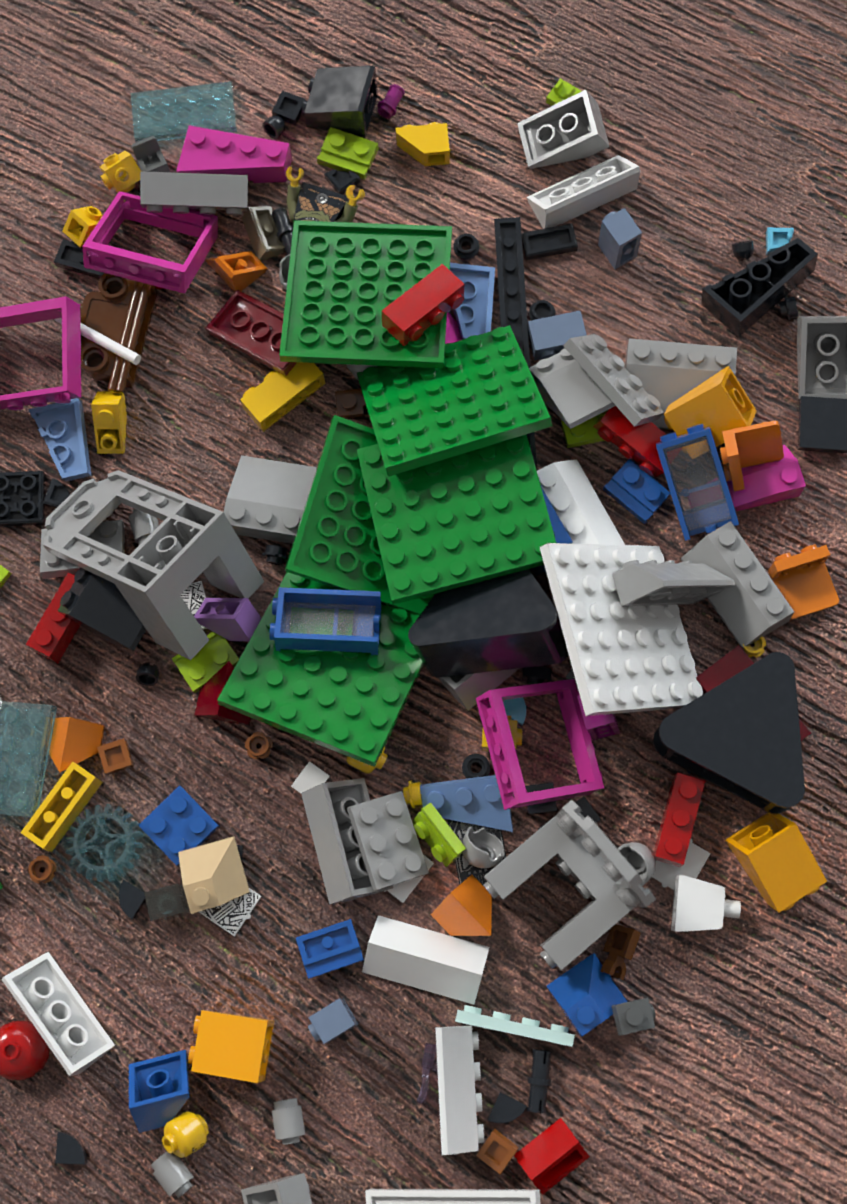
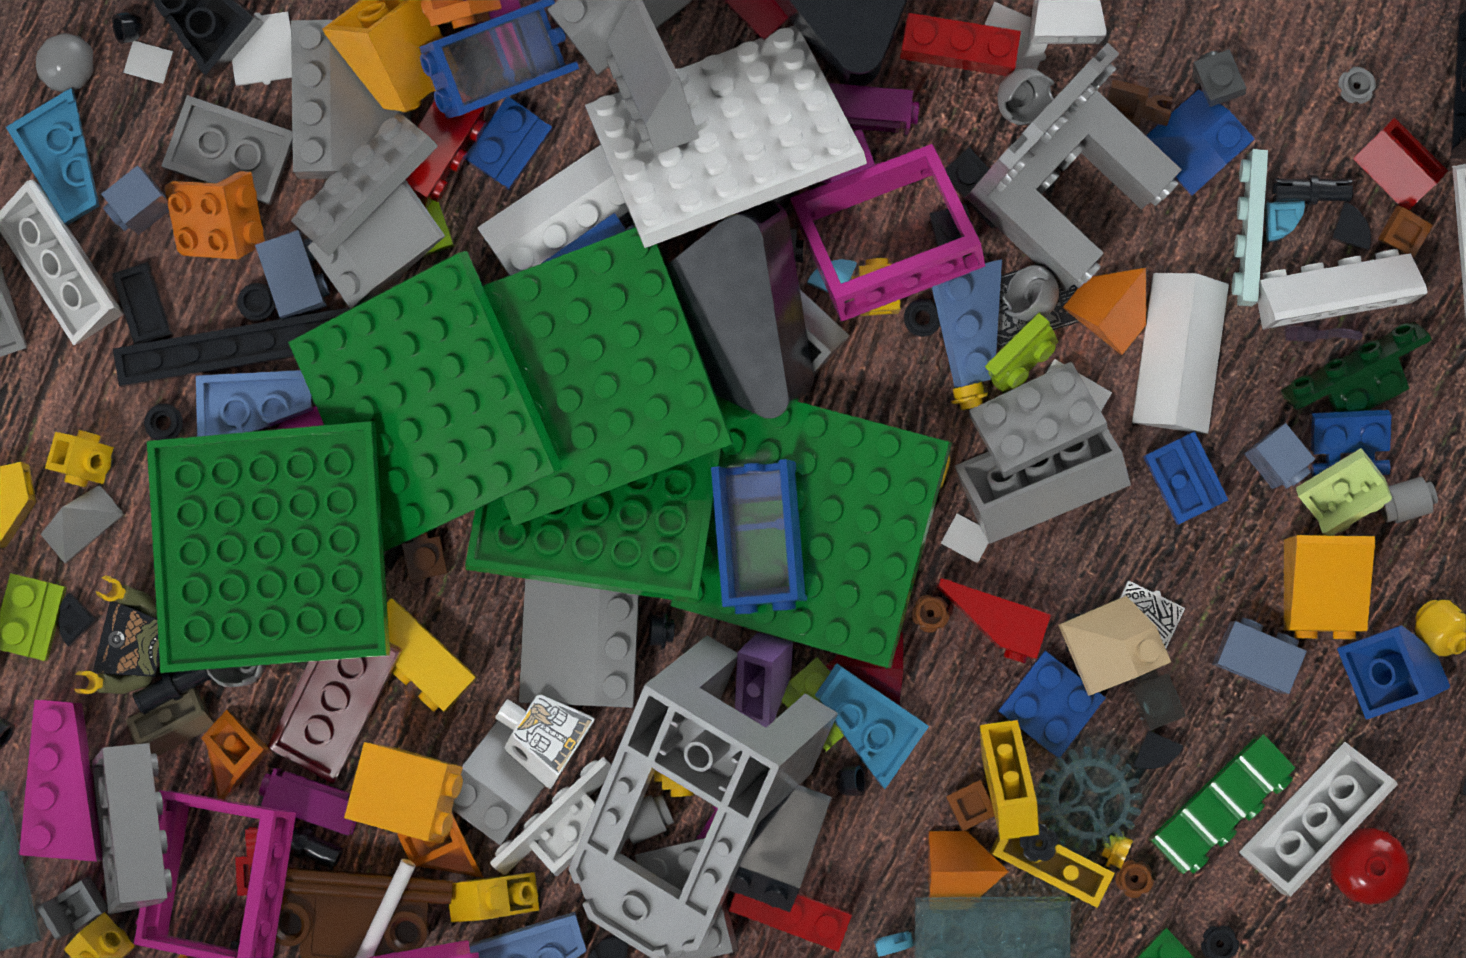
camera: 105 degrees left, 10 degrees up
red brick [381,264,465,346] -> none
none -> dark azure wing [6,88,99,226]
none -> light grey hair [36,33,94,92]
none -> light grey slope [41,485,125,564]
none -> yellow brick [45,430,114,488]
none -> white sticker [123,41,173,84]
none -> light grey plate [161,95,293,205]
none -> orange bracket [165,171,265,260]
none -> white piece [232,12,292,86]
none -> magenta window [258,768,357,836]
none -> black pin [290,826,344,871]
none -> light orange slope [344,742,463,843]
none -> orange slope [397,810,484,878]
none -> light grey slope [452,721,545,845]
none -> white bracket [490,757,612,876]
none -> white torso [495,695,595,789]
none -> dark azure wing [815,664,929,789]
none -> magenta window [828,83,919,135]
none -> medium azure tile [874,931,914,957]
none -> red slope [936,578,1051,664]
none -> yellow brick [980,720,1039,840]
none -> black plate [1019,823,1058,862]
none -> yellow plate [1101,831,1133,869]
none -> green brick [1148,734,1295,874]
none -> sand blue brick [1212,617,1307,694]
none -> medium azure tile [1265,201,1305,242]
none -> dark green bracket [1281,322,1432,412]
none -> yellowish green bracket [1296,448,1392,536]
none -> blue plate [1311,410,1392,478]
none -> light grey plate [1338,67,1376,104]

